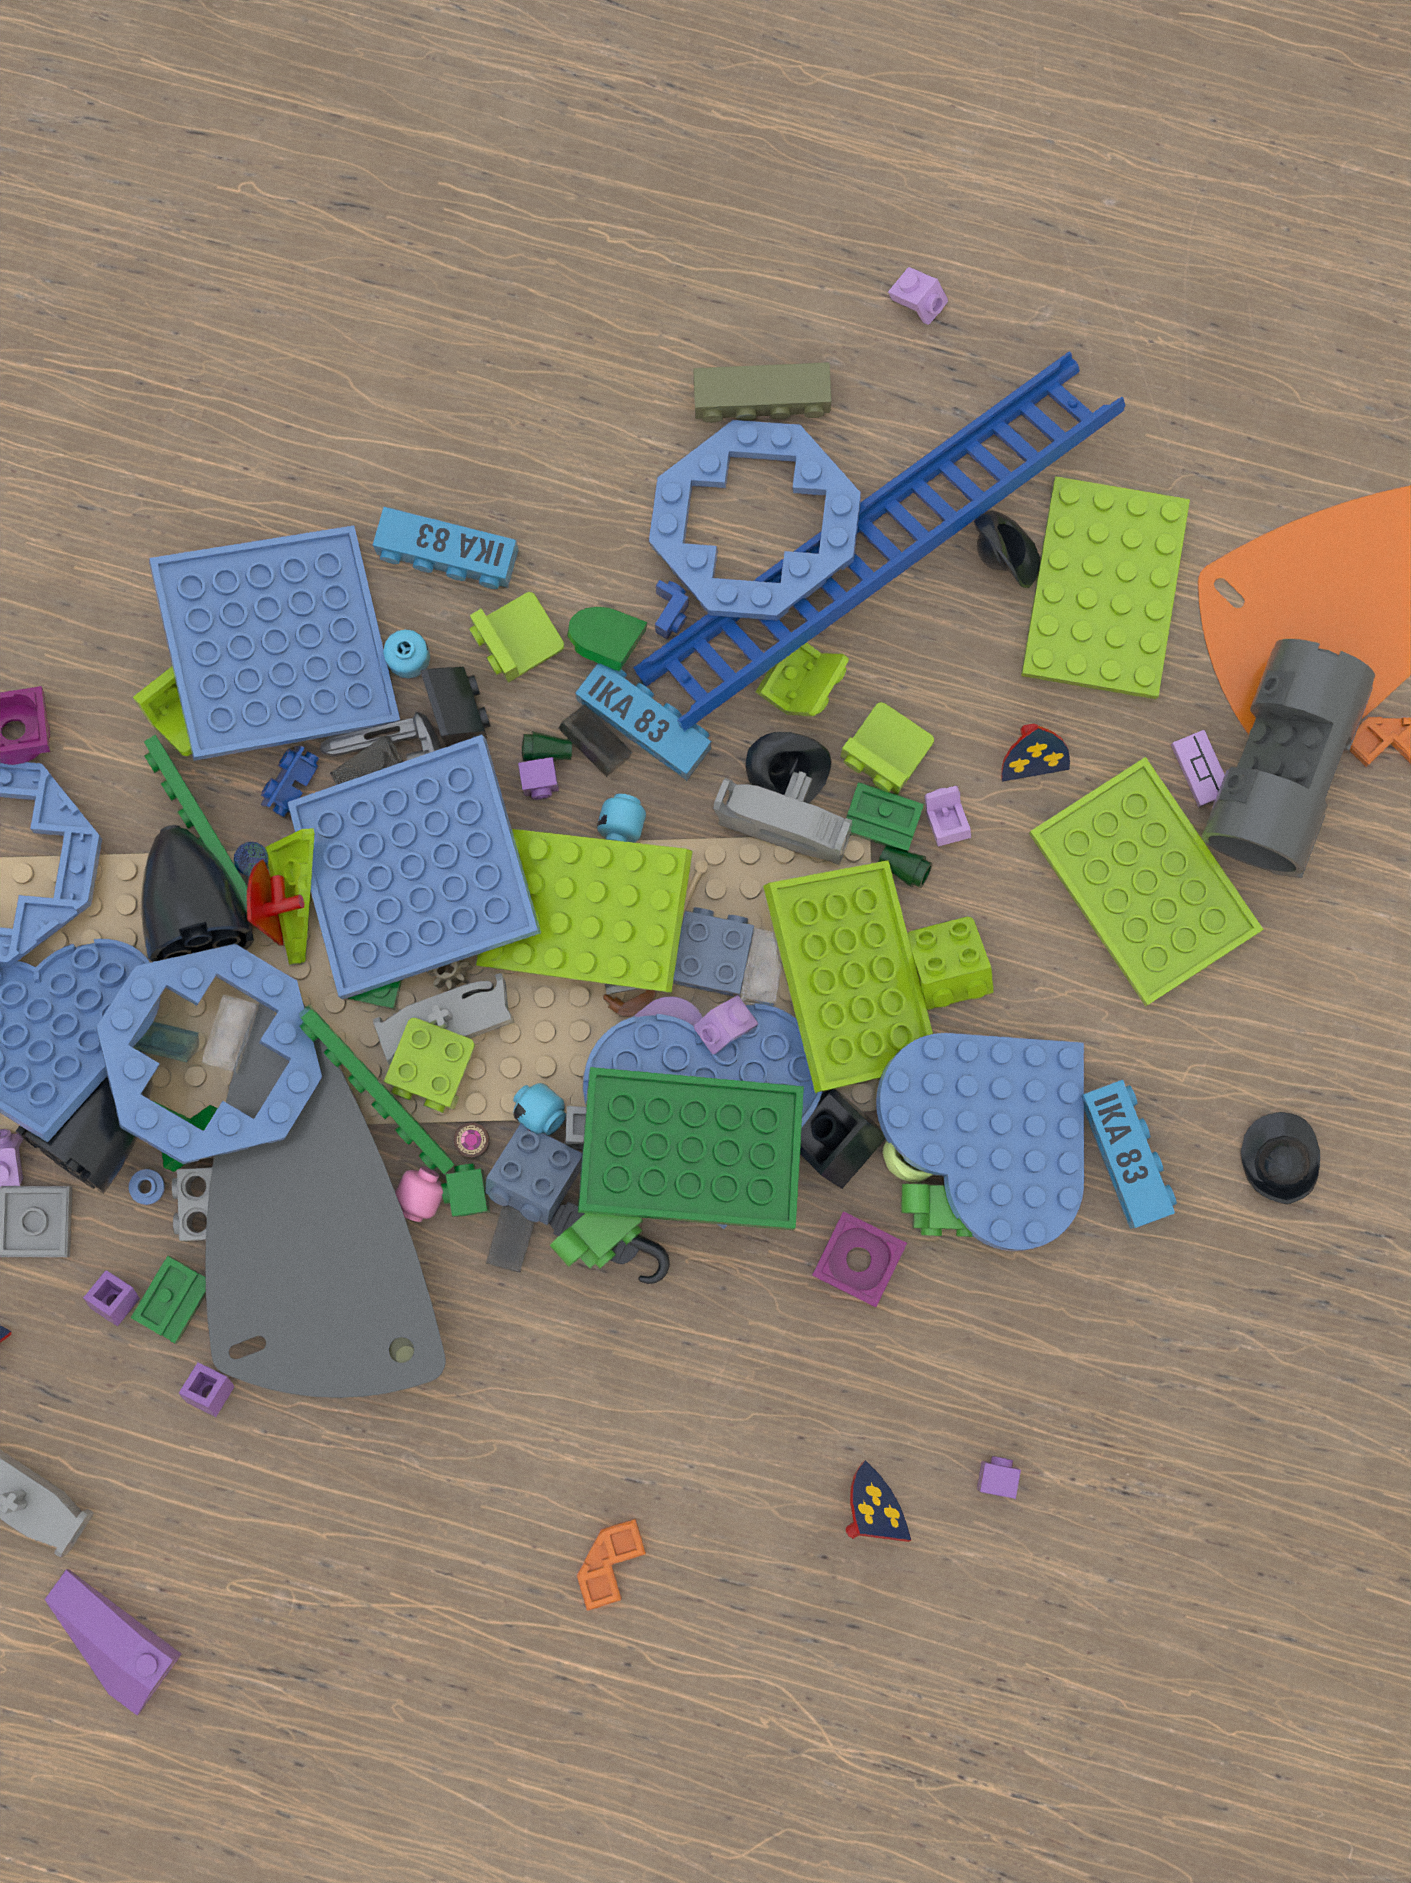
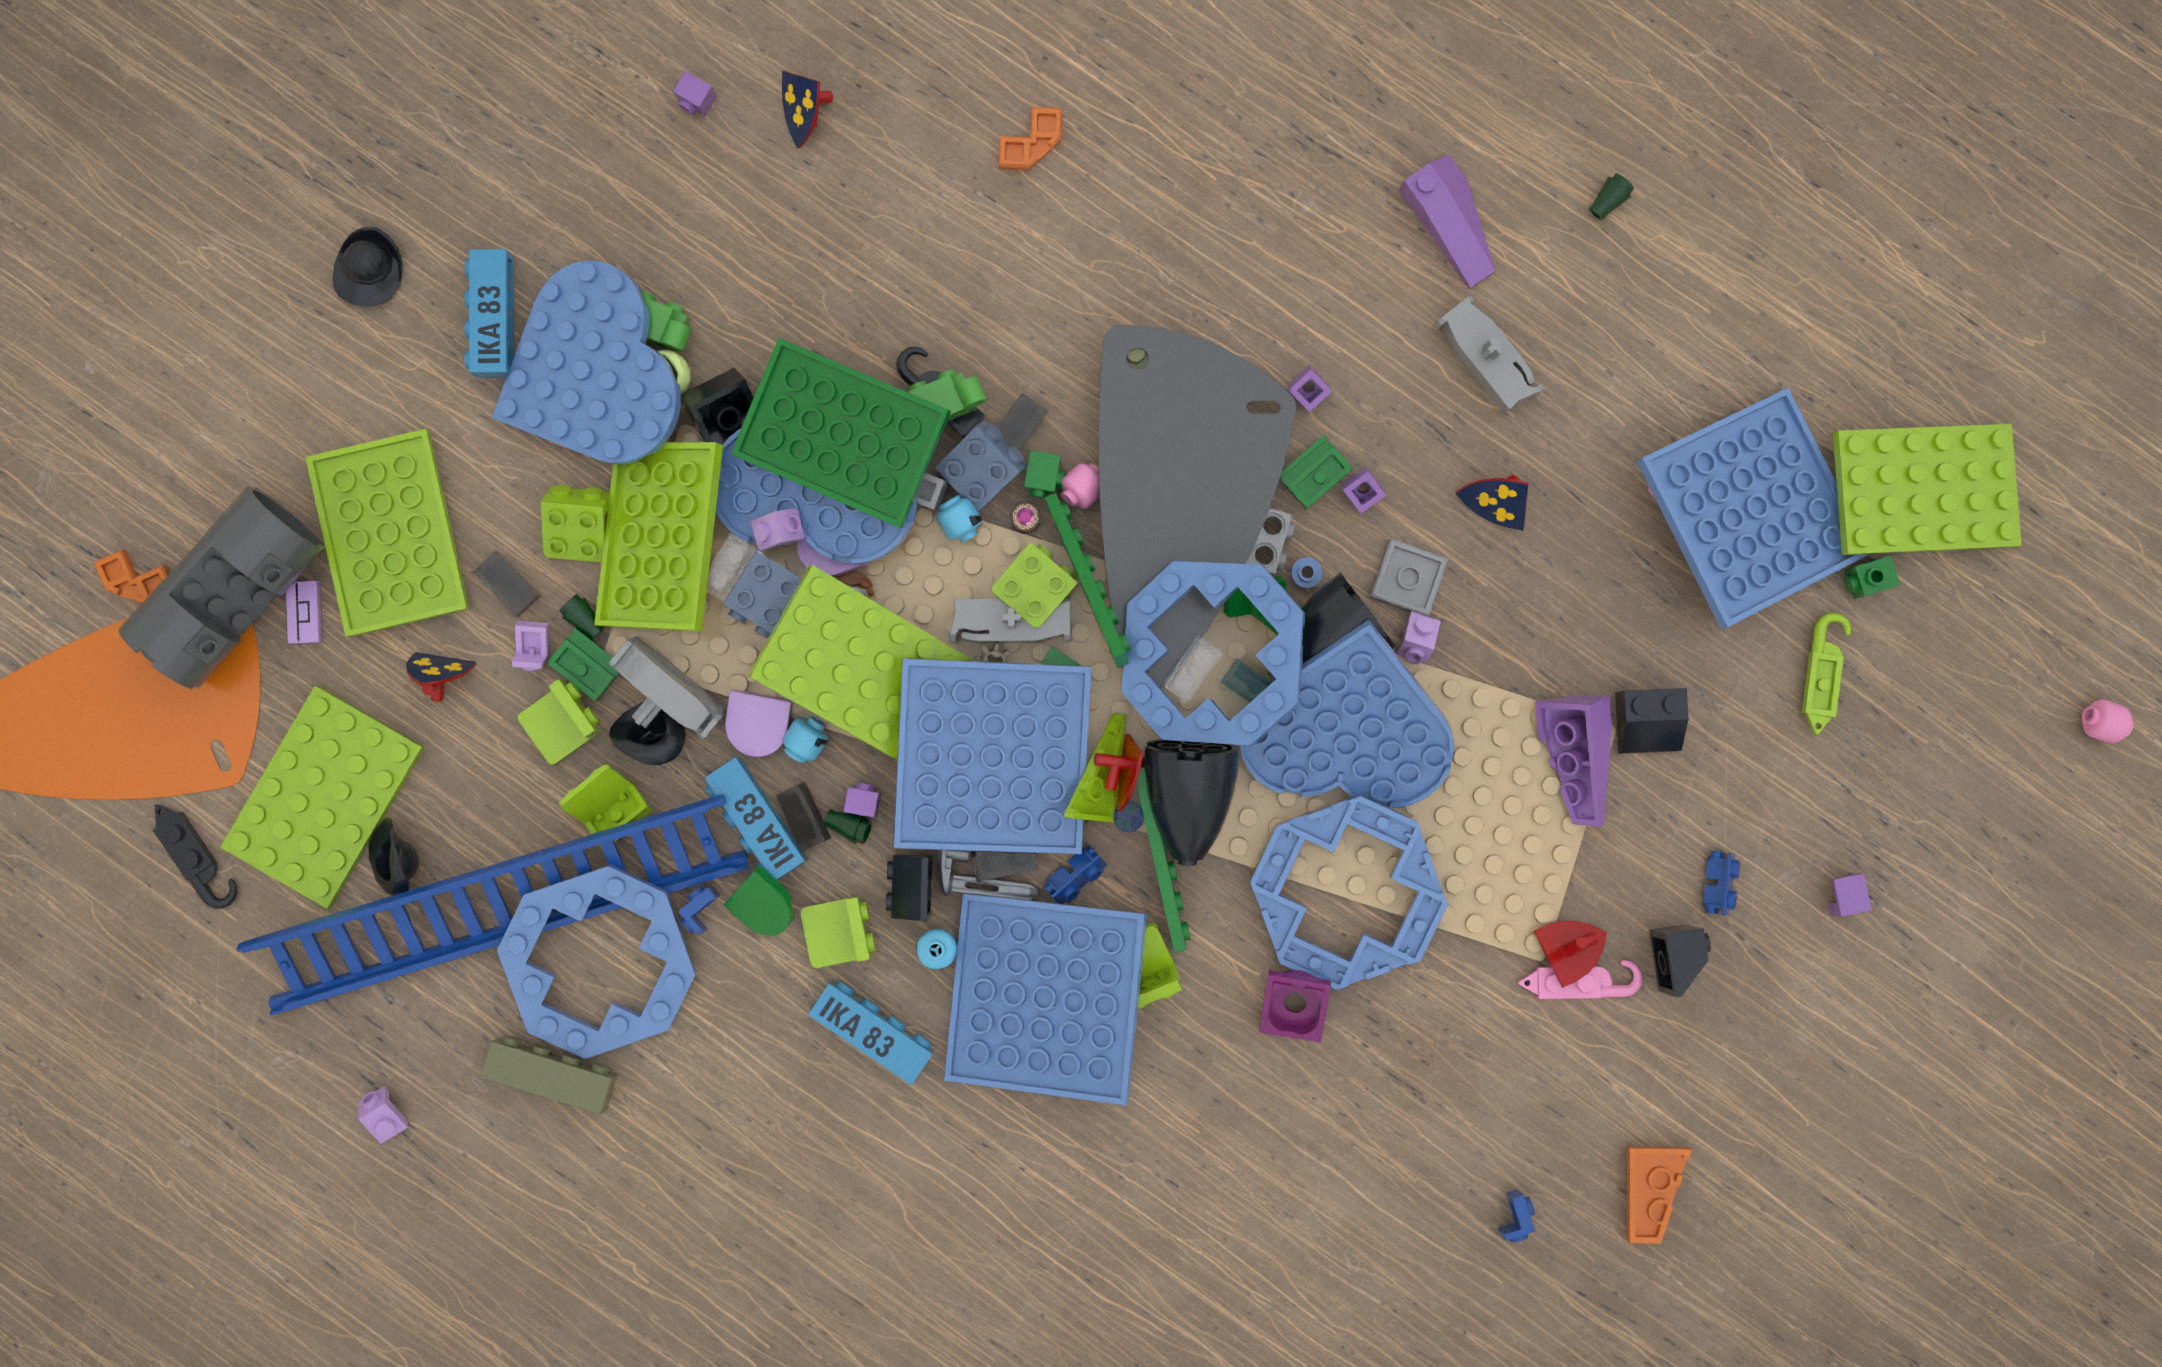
camera: 165 degrees left, 5 degrees up
magenta piece [811,1211,907,1307] -> none
none -> black plate [153,804,237,909]
none -> clear smoke plate [473,551,541,617]
none -> lavender tile [725,689,793,757]

